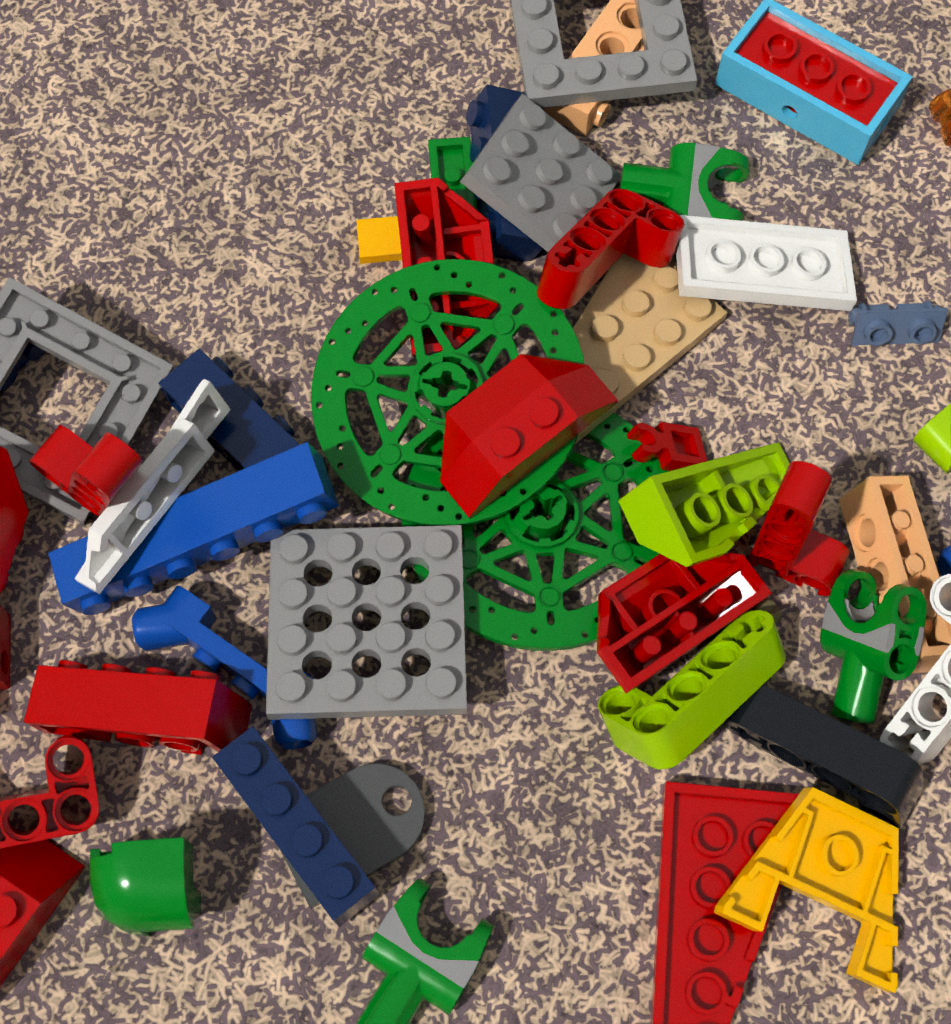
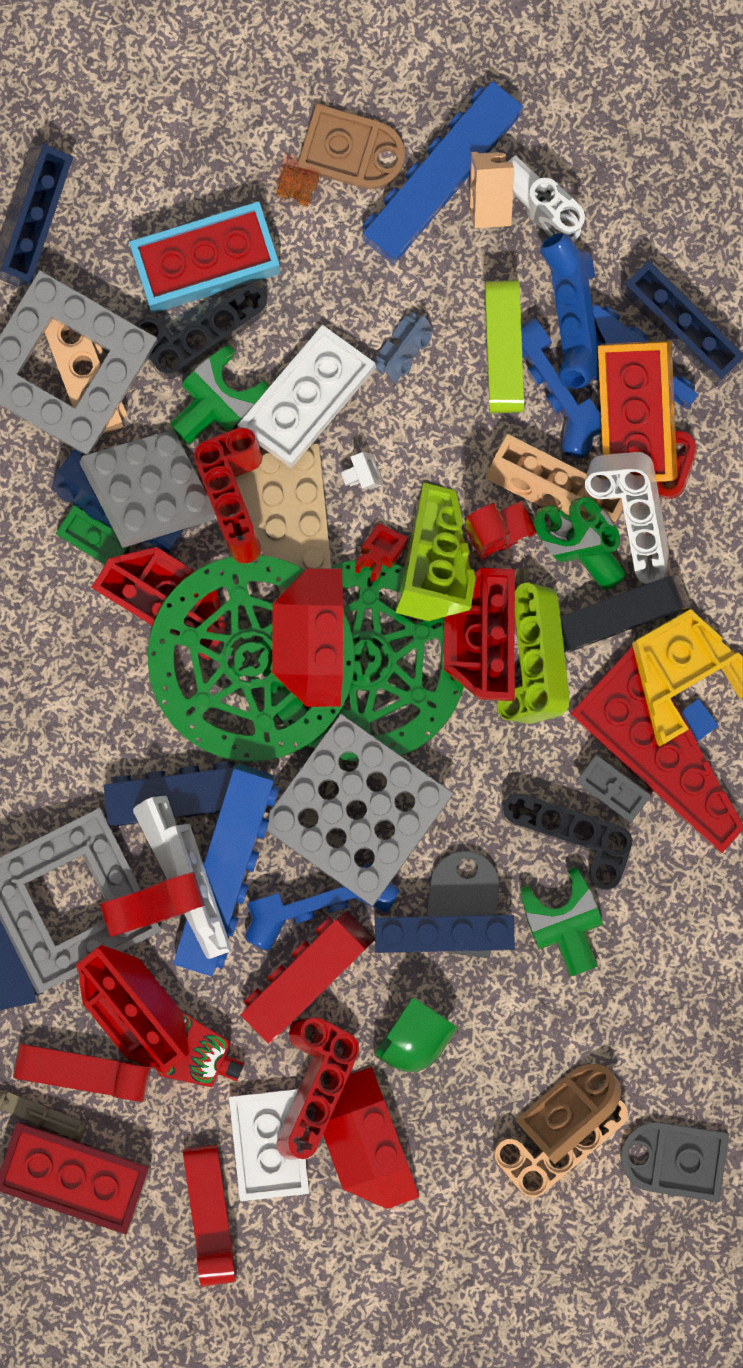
camera: 60 degrees left, 15 degrees up
yellow tile [356,216,402,264] -> none
none -> black beam [135,285,267,379]
none -> white tile [341,452,384,490]
none -> black beam [502,794,633,891]
none -> dark grey hinge [576,751,653,823]
none -> blue tile [681,698,719,742]

